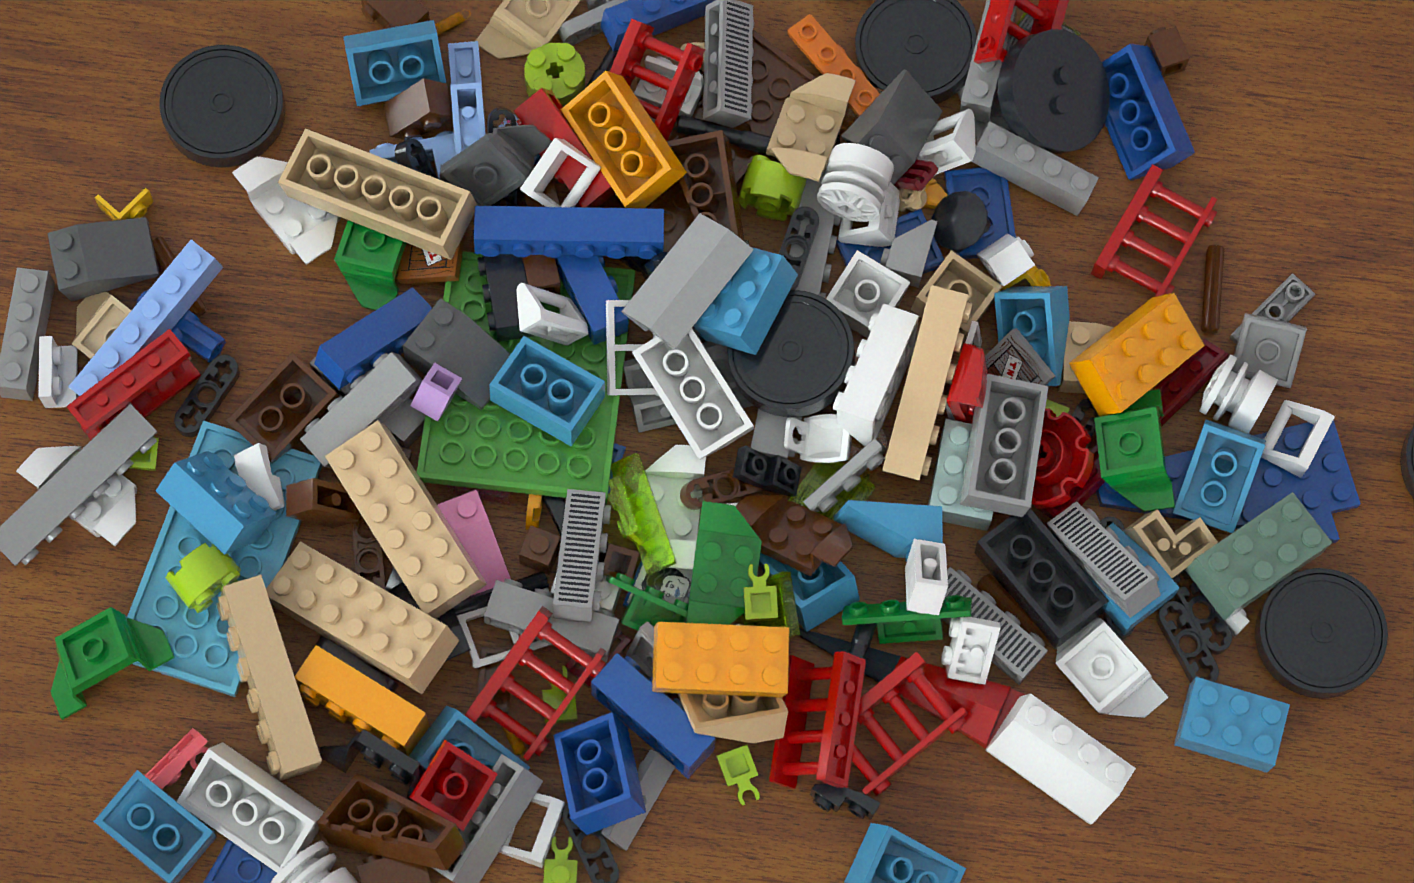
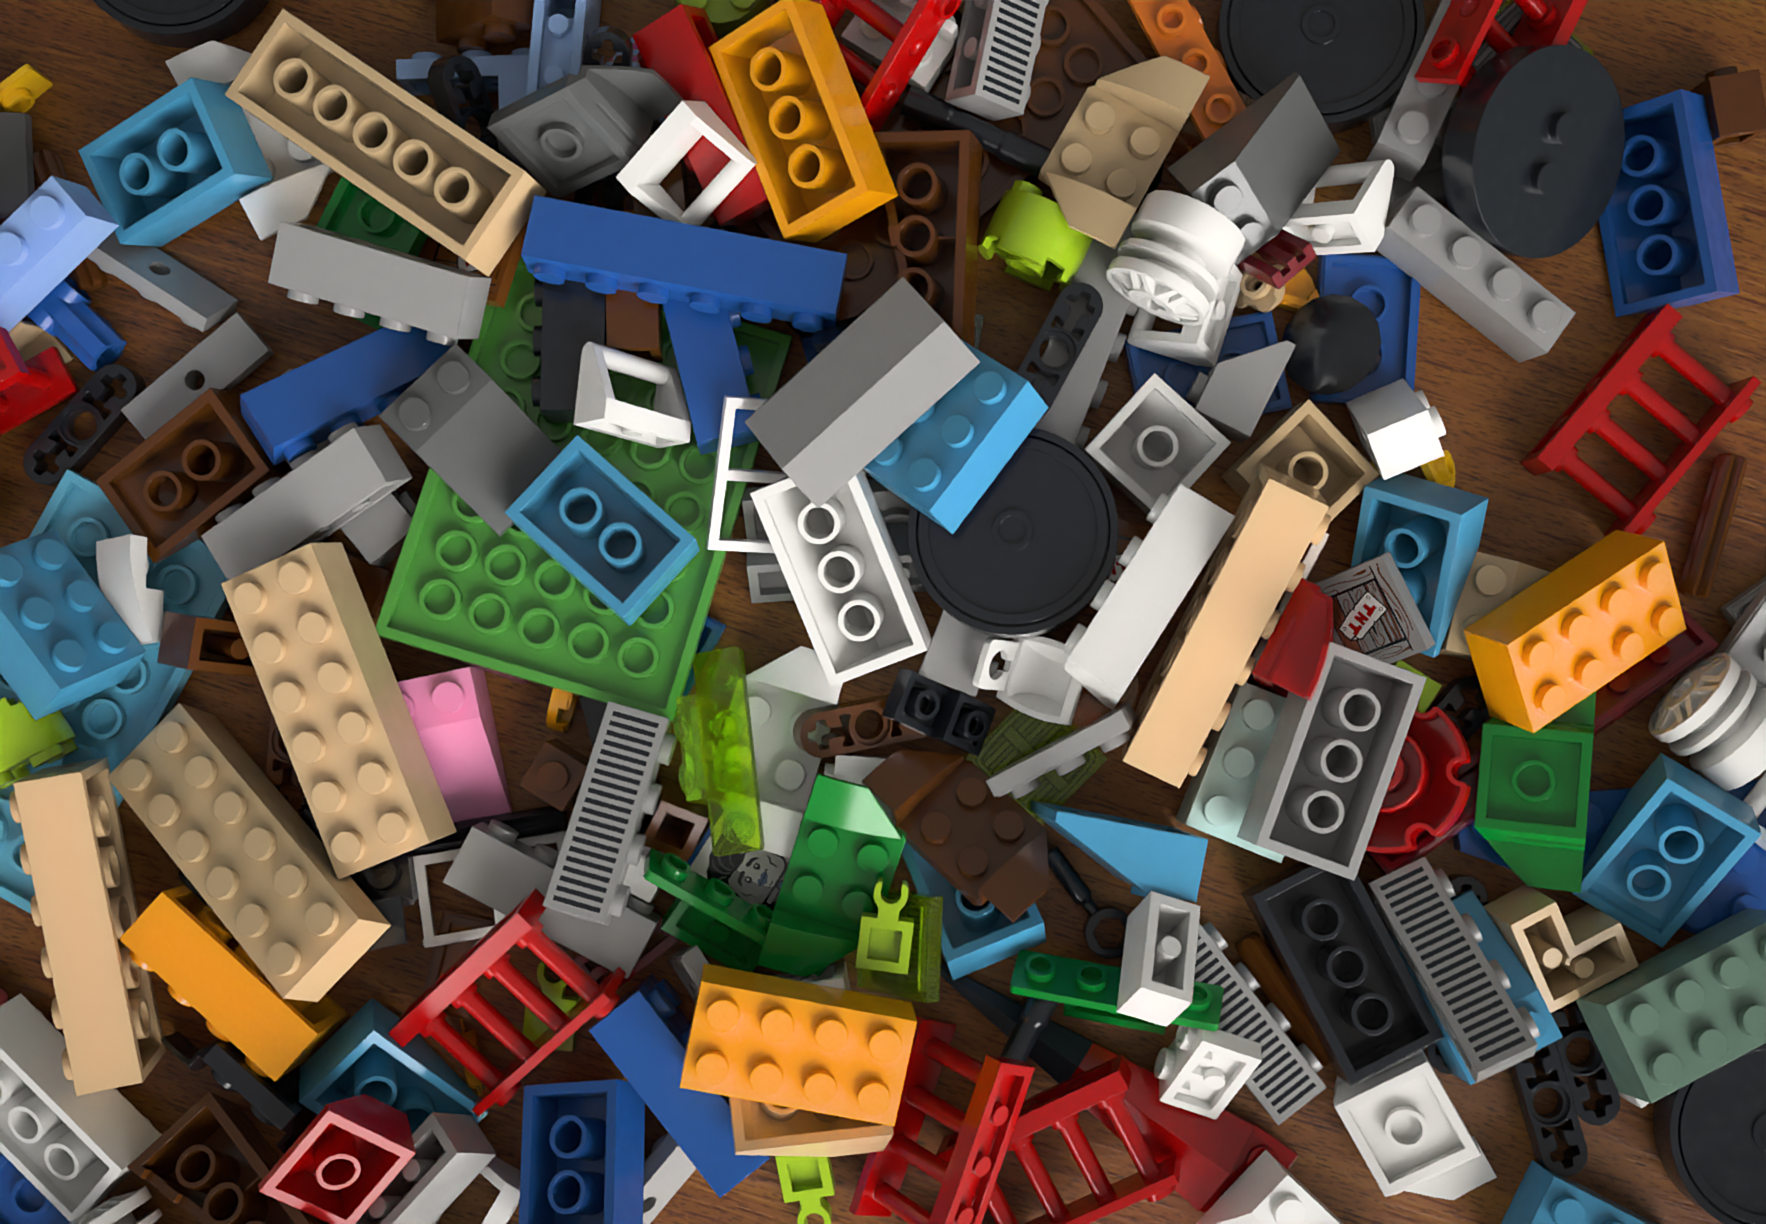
camera: 15 degrees right, 15 degrees up
lavender brick [410,363,462,422] -> none
none -> dark azure brick [78,77,273,247]
none -> light grey tile [87,231,238,332]
none -> light grey tile [121,312,275,440]
none -> light grey brick [268,221,492,346]
none -> black piece [1048,846,1128,959]

